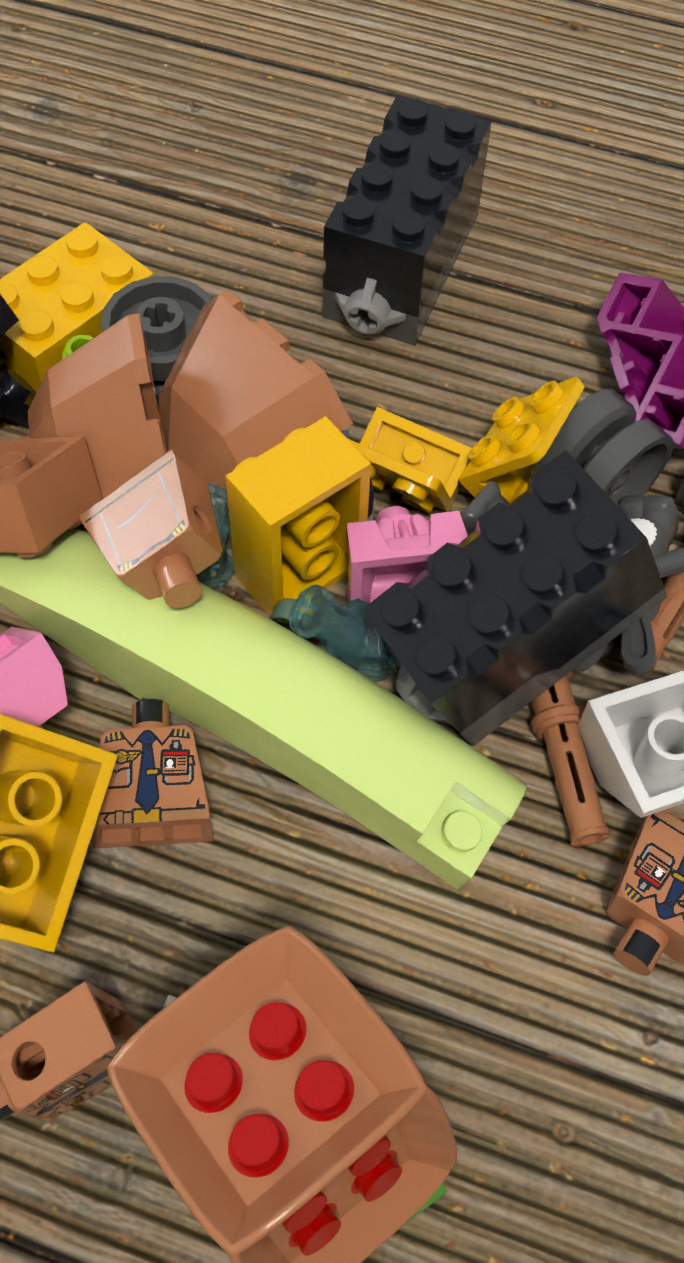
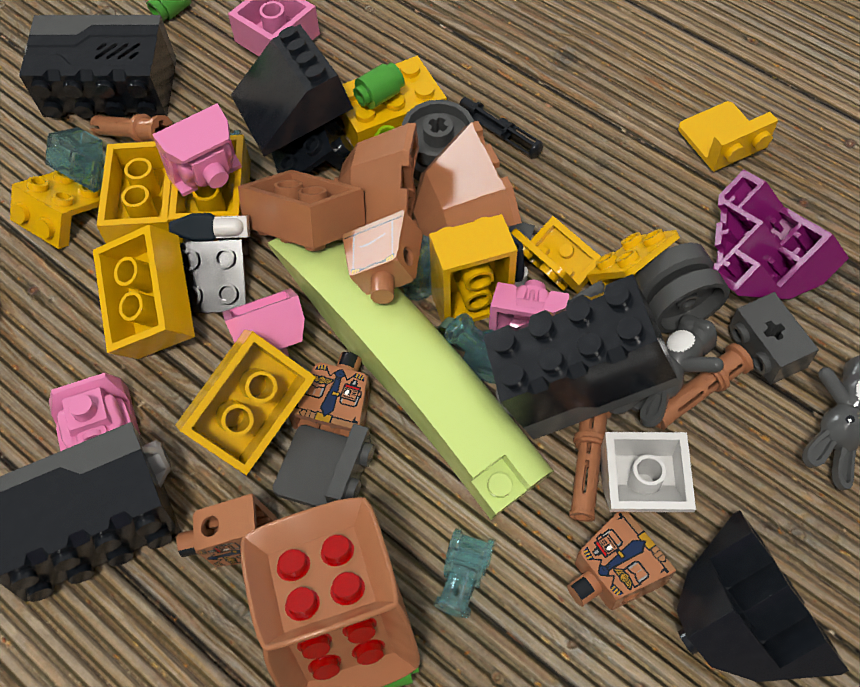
camera: 25 degrees right, 0 degrees up
black piece [323,95,492,346] -> none
none -> dark grey bracket [273,424,375,507]
none -> bright green brick [353,63,405,109]
none -> clear light blue connector [433,528,496,618]
none -> black piece [459,97,543,158]
none -> yellow bracket [678,101,778,172]

